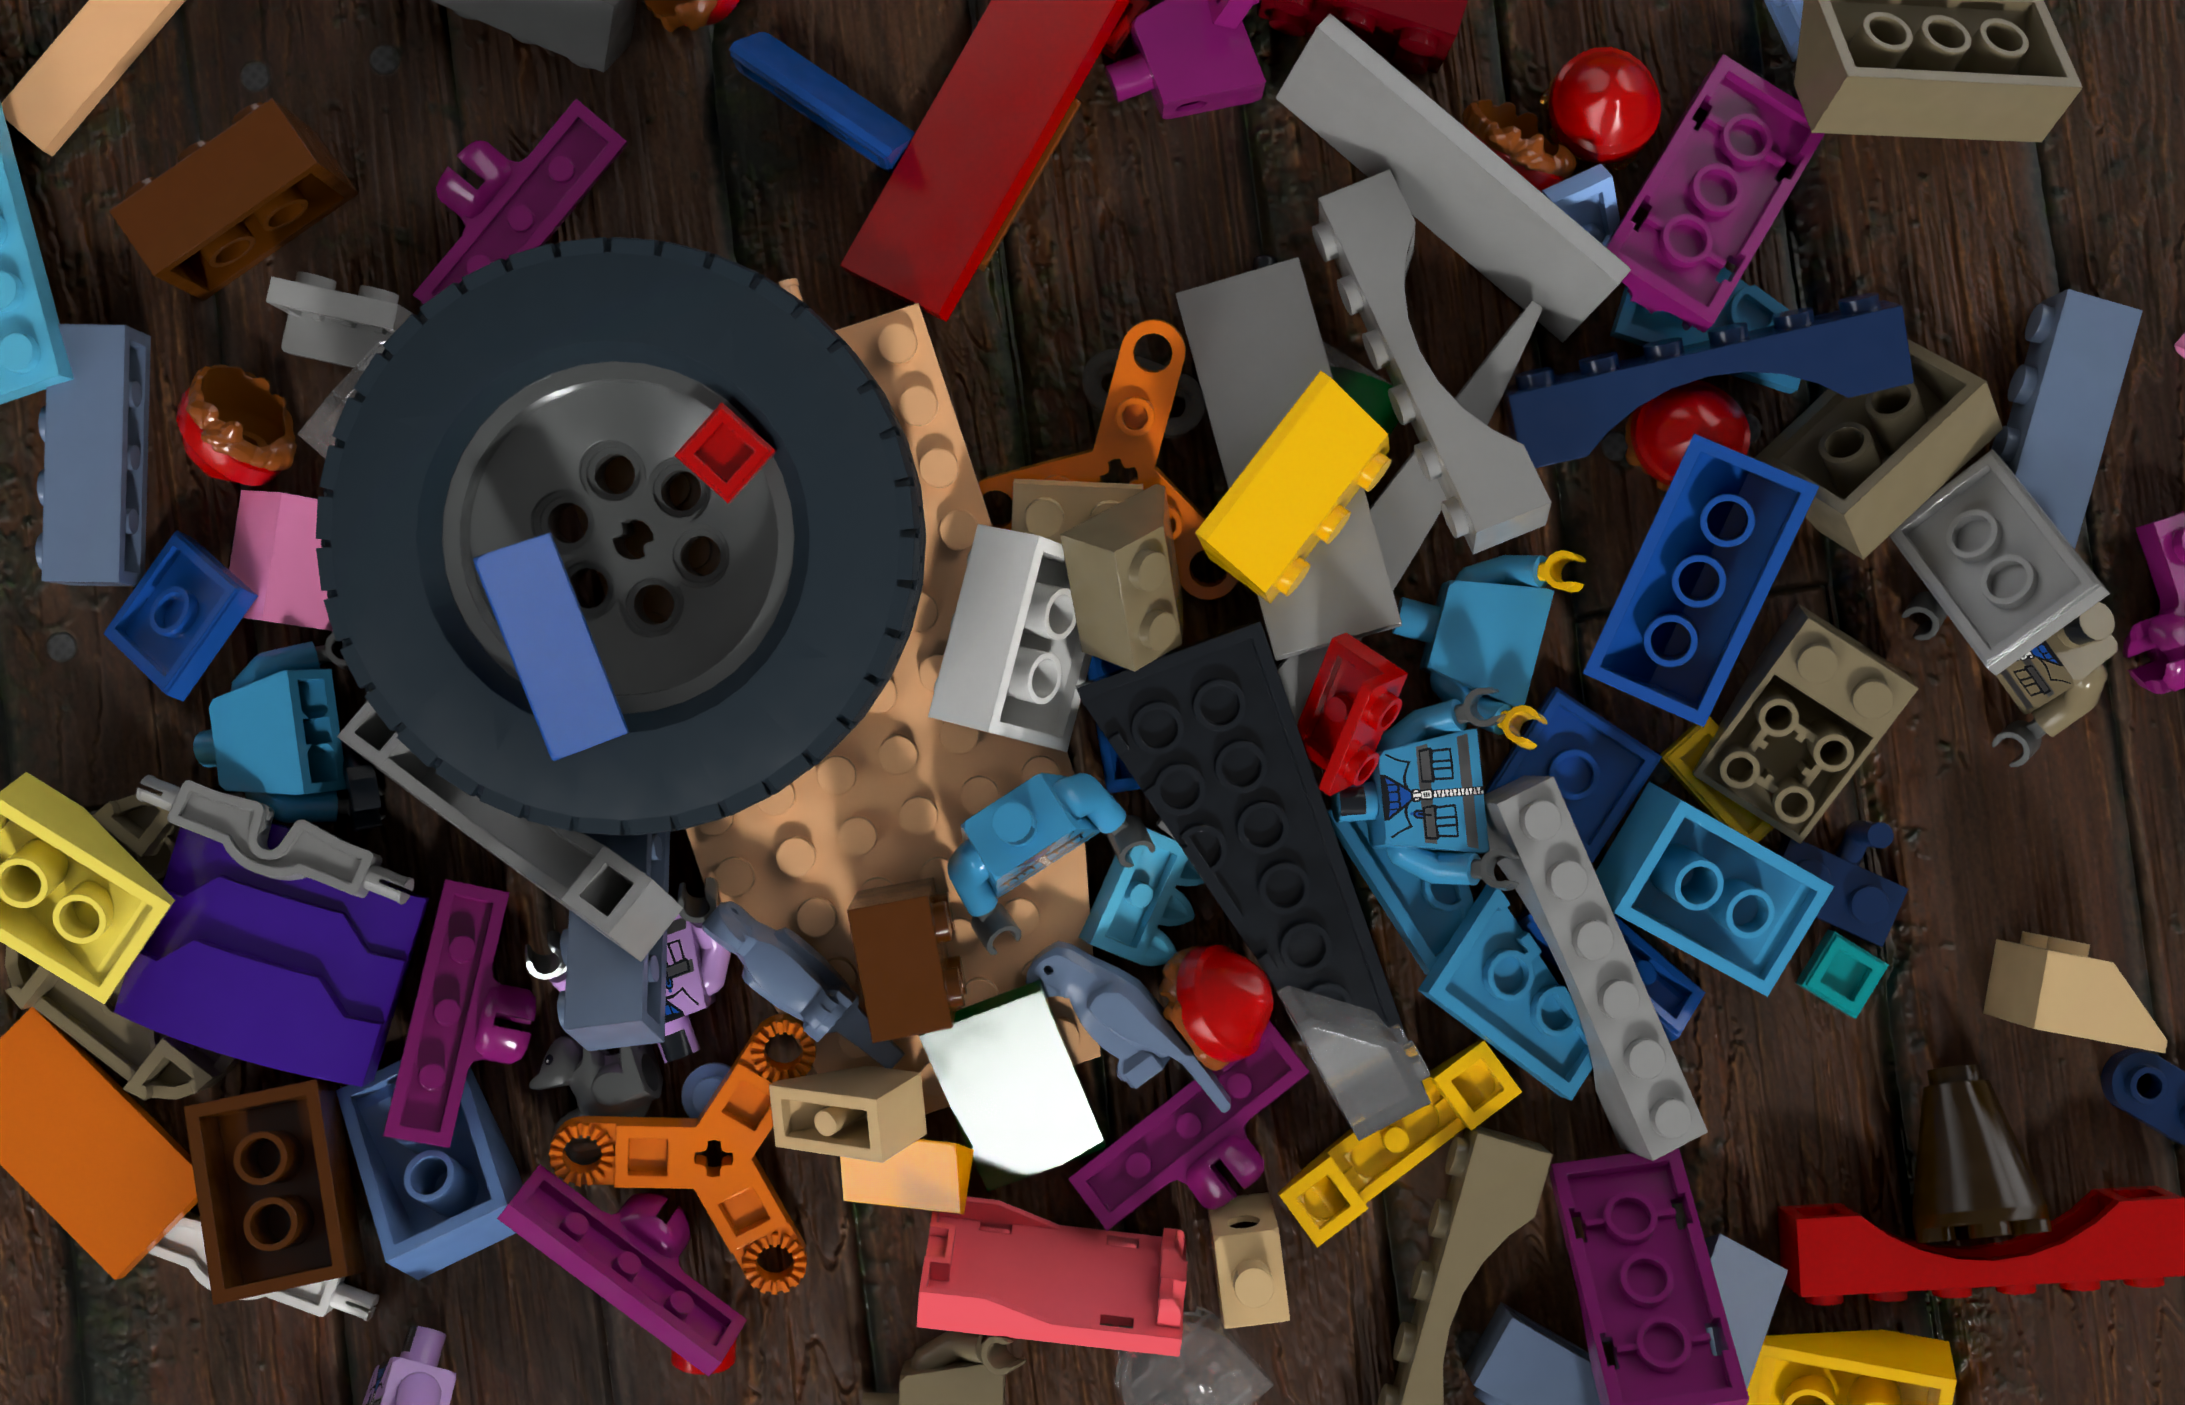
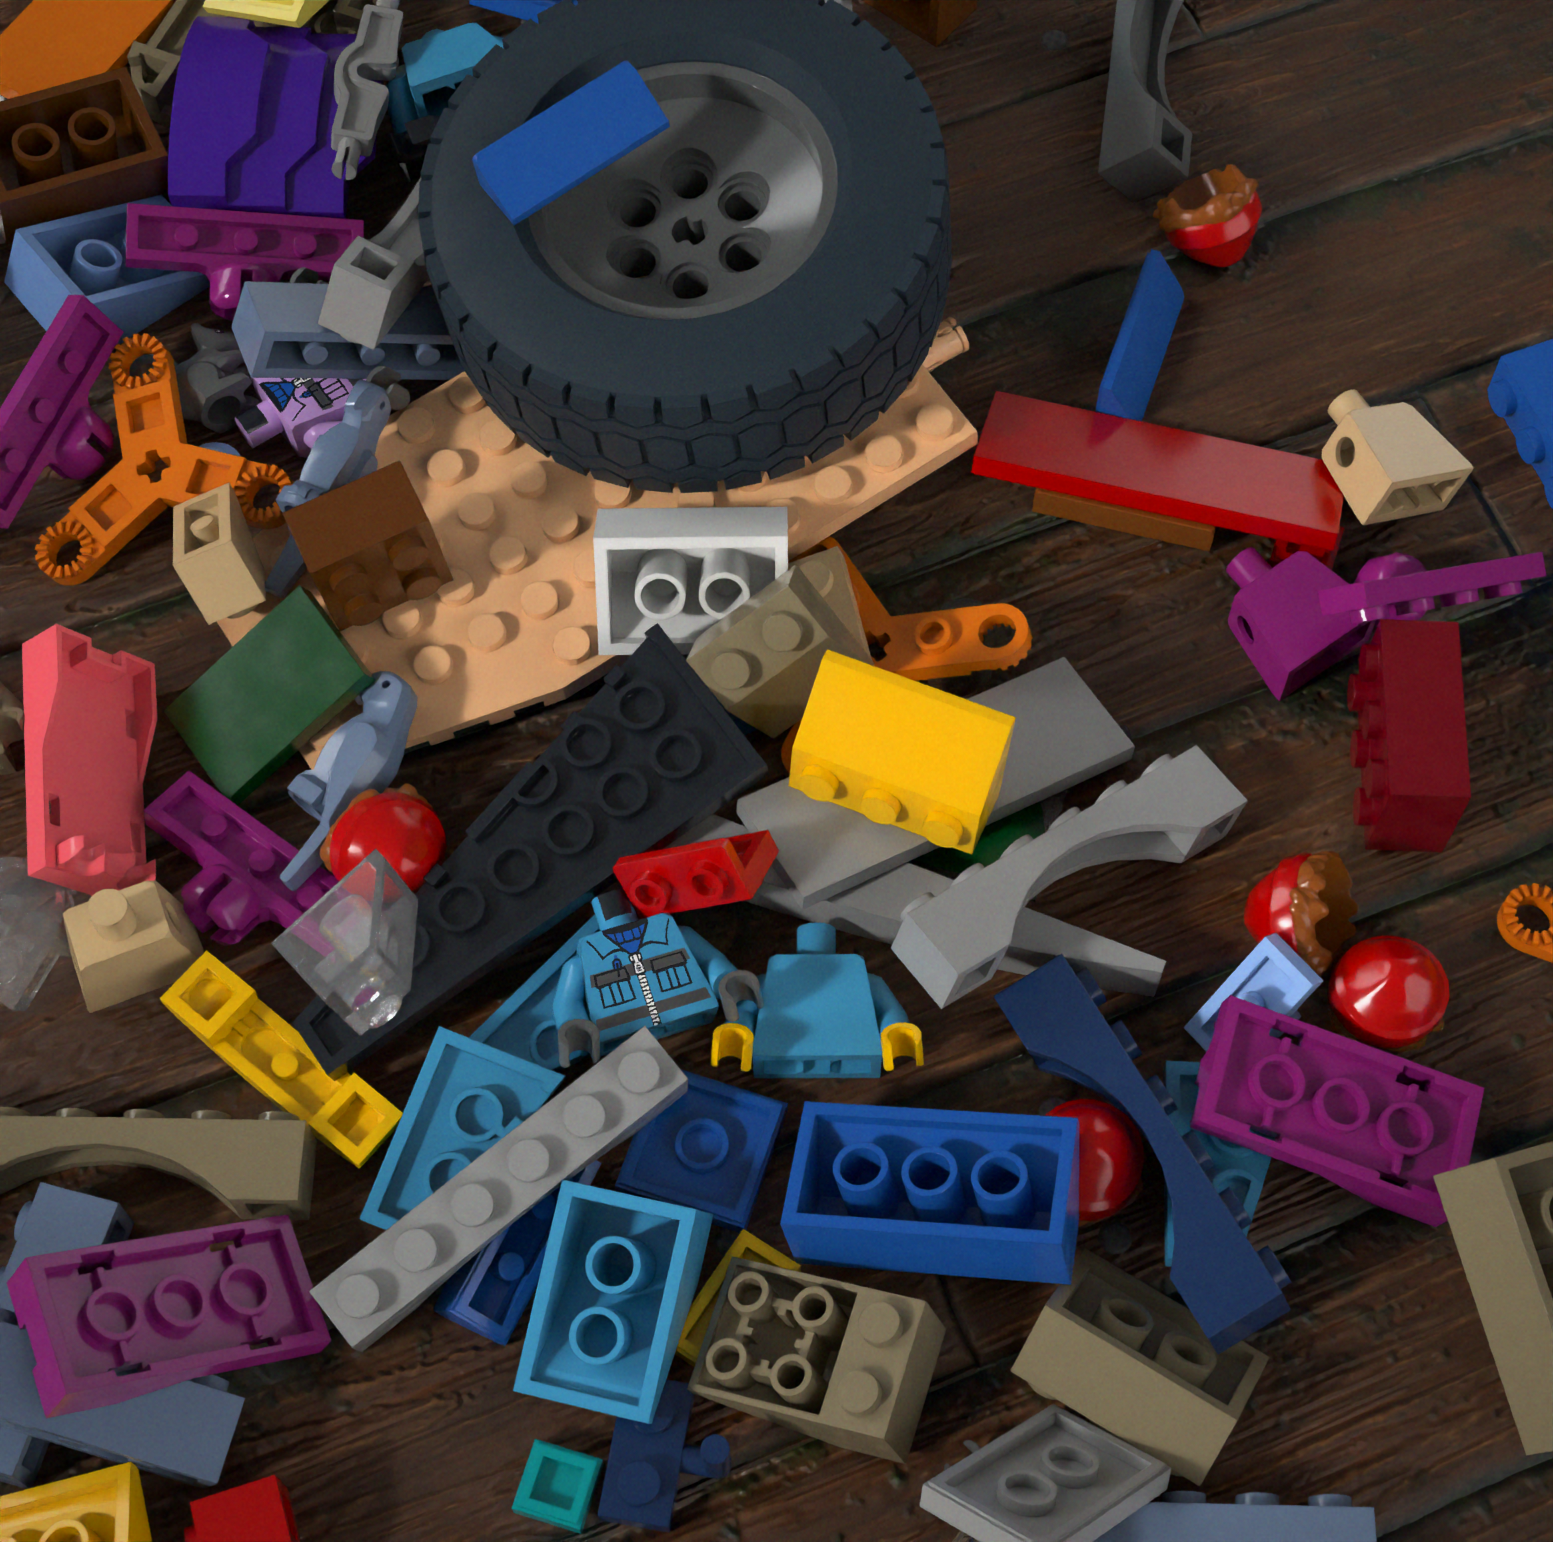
camera: 75 degrees right, 25 degrees down
magenta plate [413,99,628,304] -> none
red tile [674,402,776,504] -> none
light orange slope [840,1139,974,1215] -> none
dark azure torso [947,773,1155,955] -> none
medium azure plate [1079,827,1204,966] -> none
light grey tile [1276,14,1631,343] -> none

